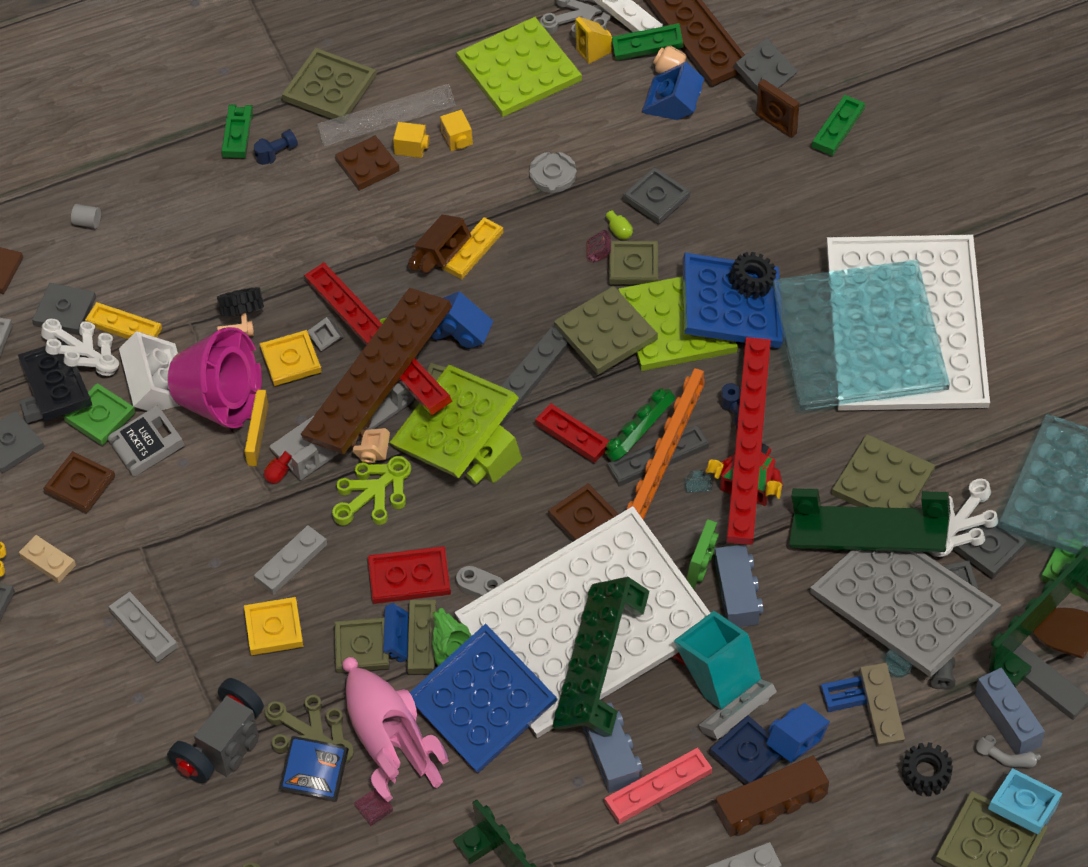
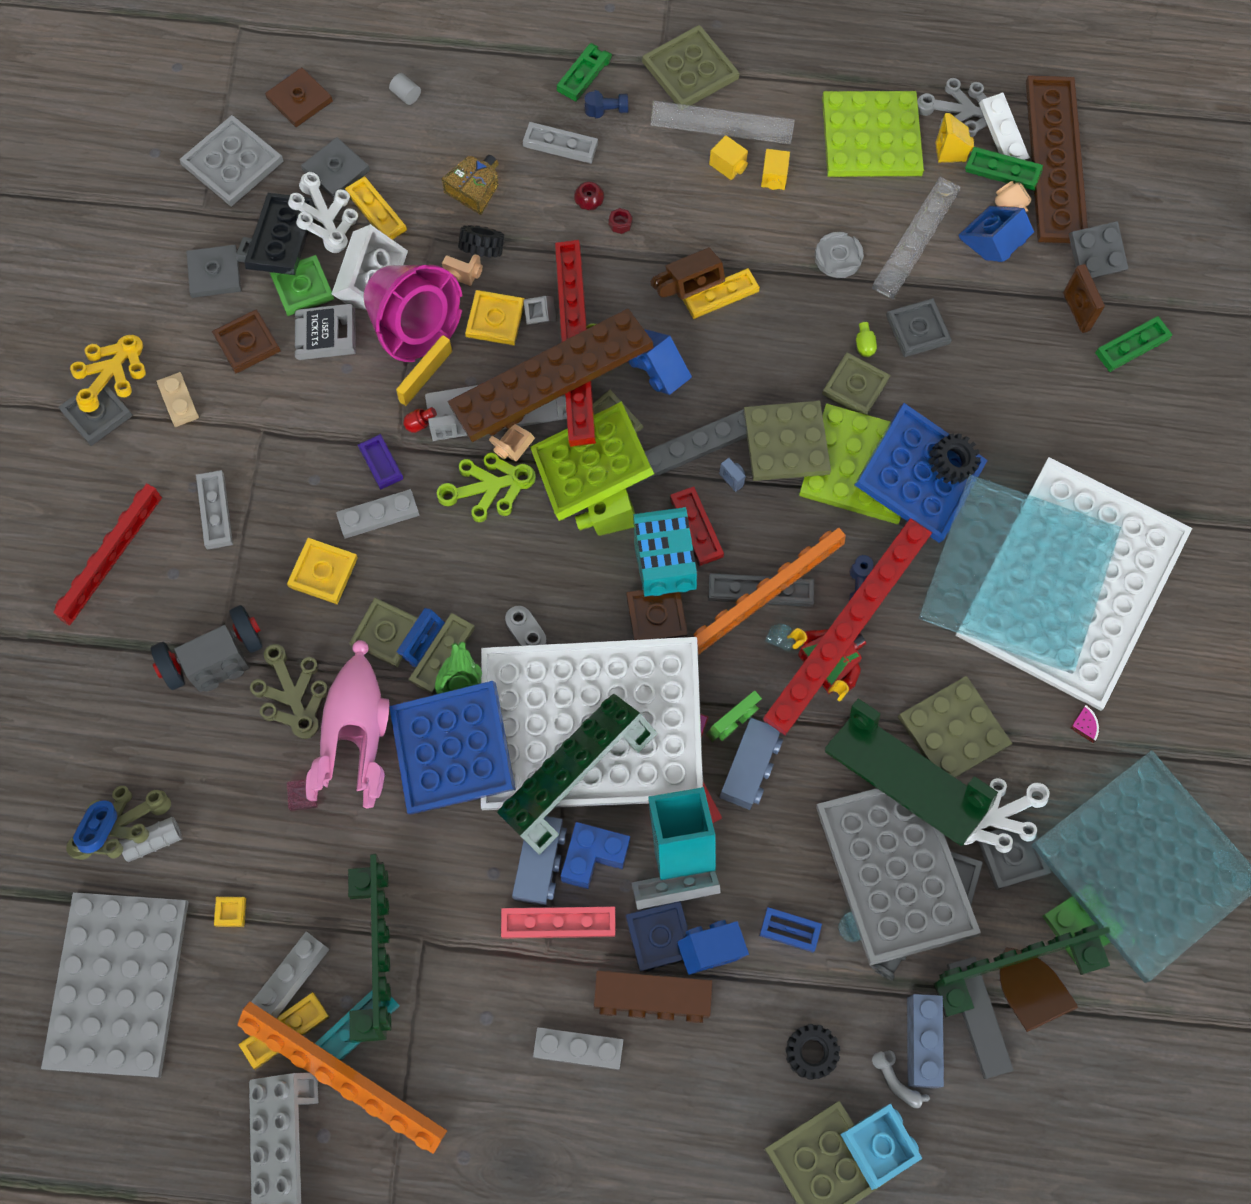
camera: 25 degrees right, 15 degrees up
slope [279,736,349,802] -> none
reddish brown plate [335,135,400,191] -> none
red tile [368,546,451,604] -> none
clear pink tile [587,230,611,263] -> none
green plate [605,388,676,462] -> none
dark tan plate [859,663,905,747] -> none
none -> red plate [53,483,162,626]
none -> dark purple tile [358,434,403,490]
none -> clear yellow torso [442,155,499,215]
none -> light grey plate [523,122,598,164]
none -> blue brick [561,822,630,889]
none -> dark red plate [574,181,604,210]
none -> dark red tile [608,208,633,234]
none -> teal slope [633,507,697,597]
none -> sand blue plate [719,458,746,492]
none -> clear plate [872,177,961,300]
none -> dark pink tile [1070,705,1100,743]

